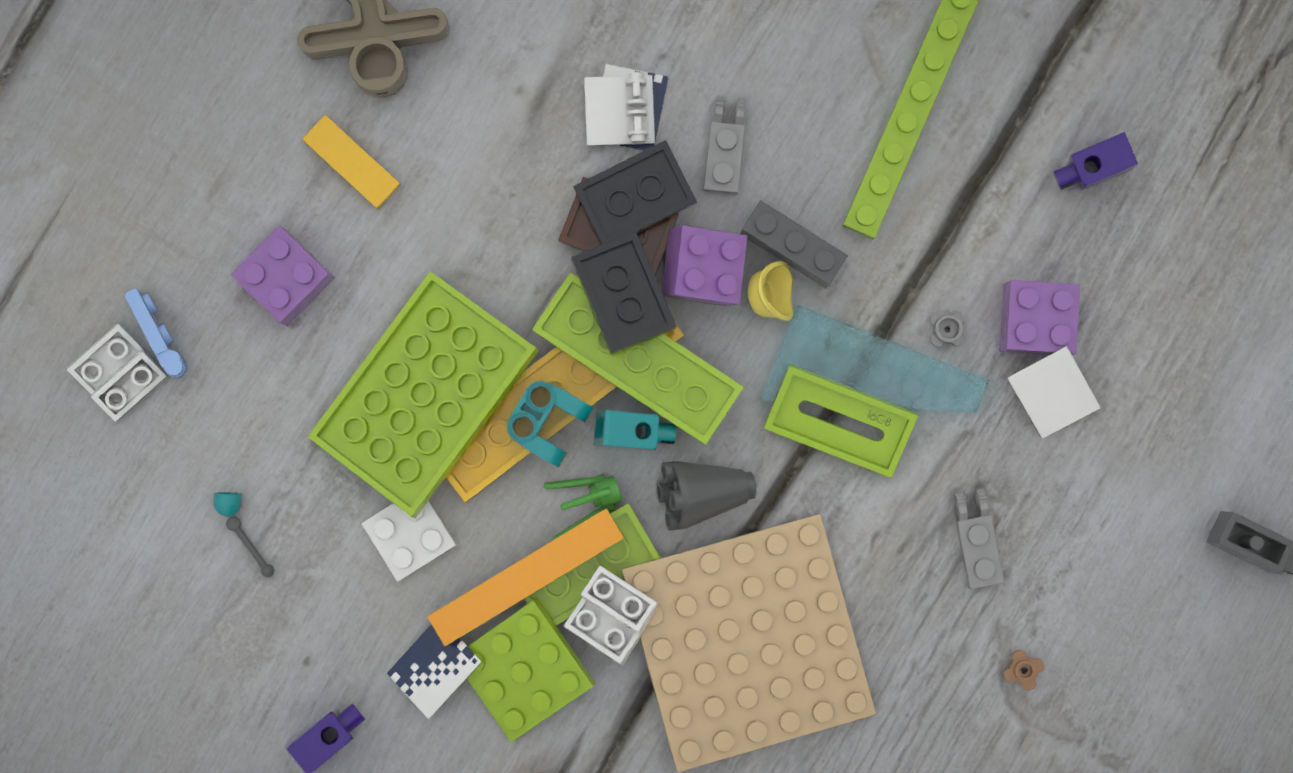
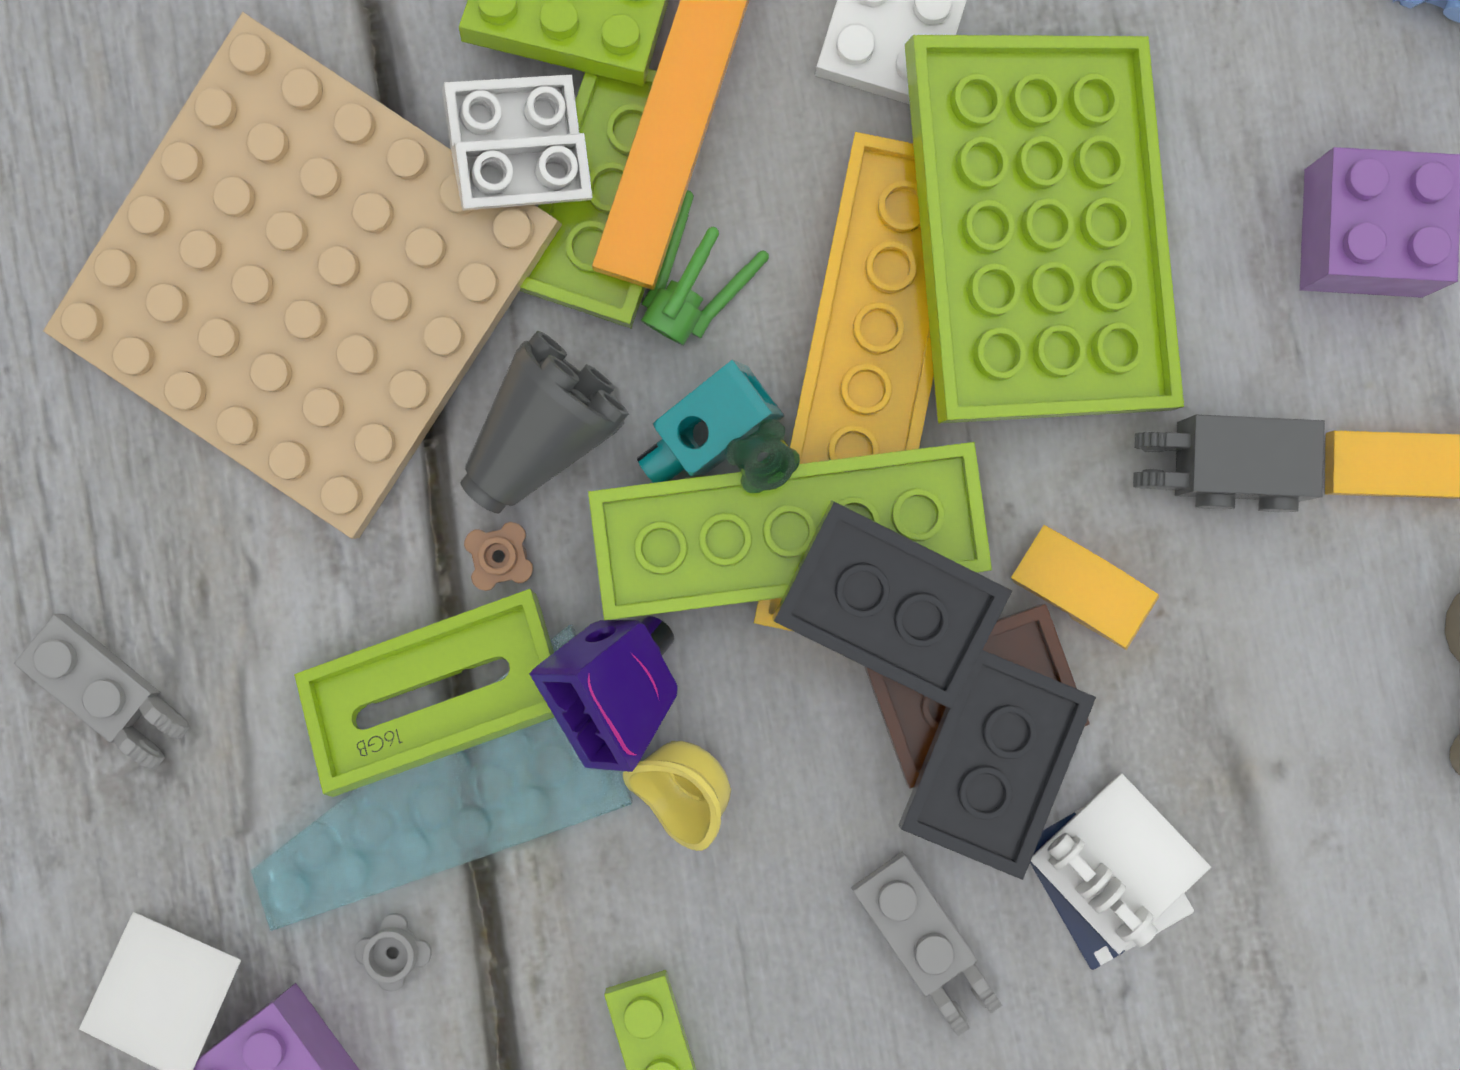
camera: 140 degrees right, 0 degrees up
teal piece [507,381,593,468] -> none
medium lavender brick [662,225,747,306] -> none
dark grey brick [740,200,848,288] -> none
none -> medium nougat plate [464,522,533,591]
none -> dark purple torso [529,616,678,772]
none -> clear green plate [725,419,800,493]
none -> yellow slope [1011,525,1159,650]
none -> dark grey hinge [1133,414,1325,512]

